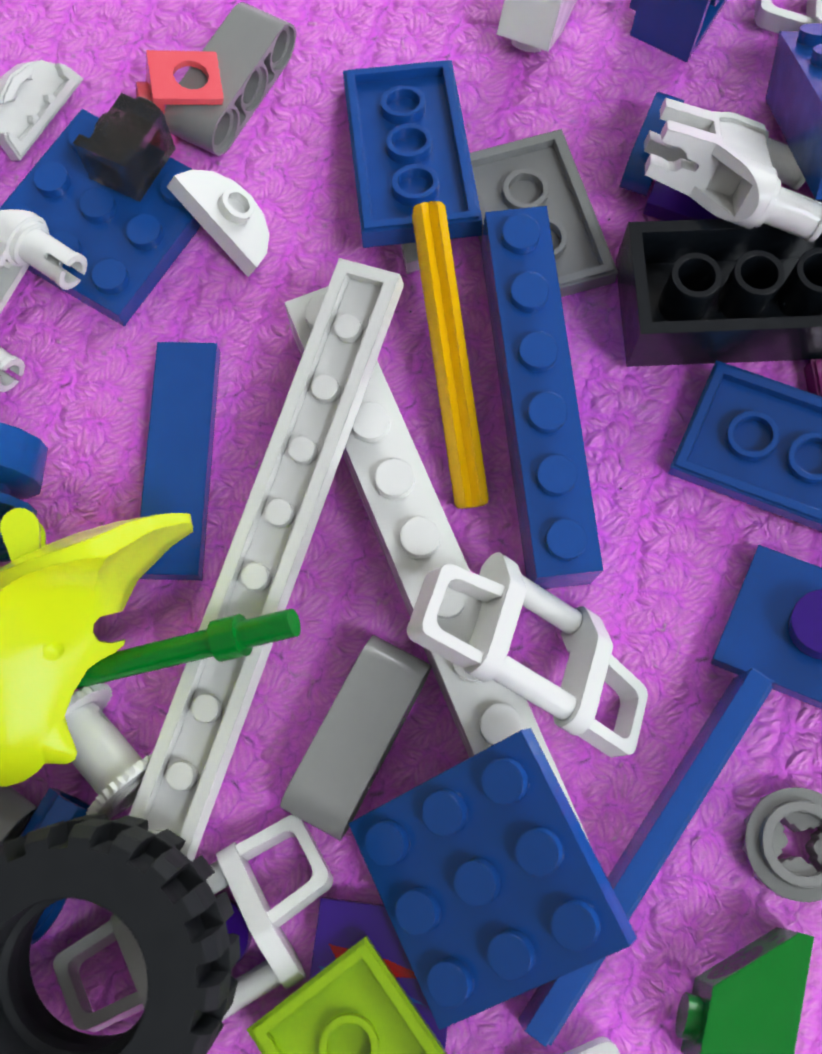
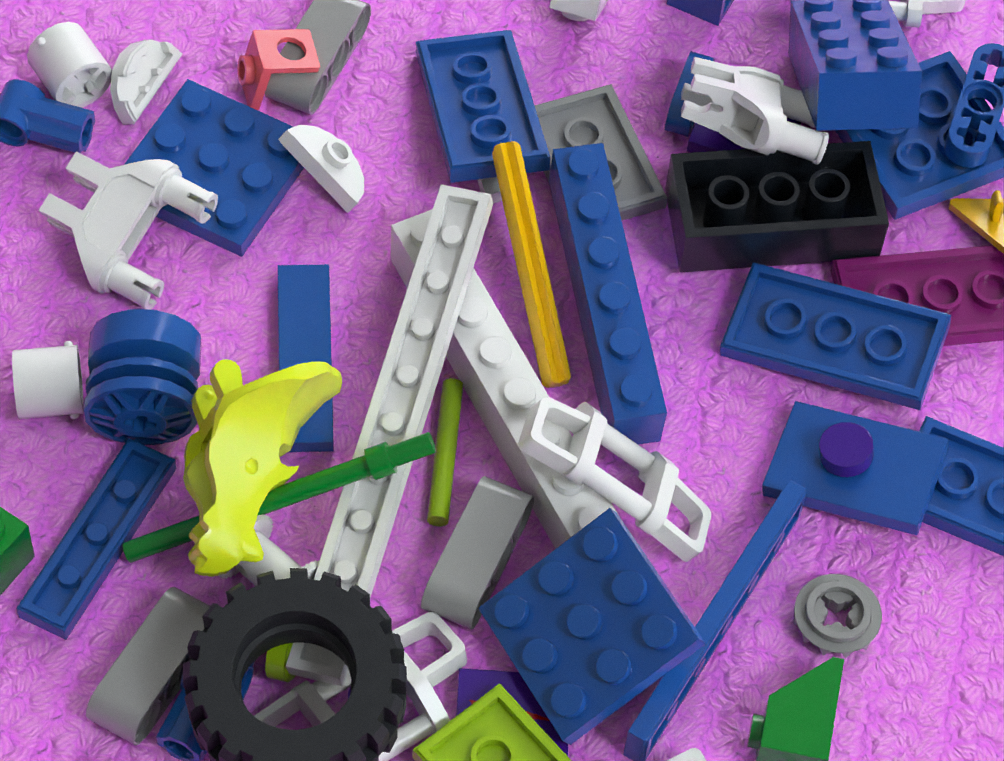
camera: 10 degrees left, 15 degrees down
clear smoke brick [73,93,176,202] -> none
none -> lime bar [427,378,463,527]

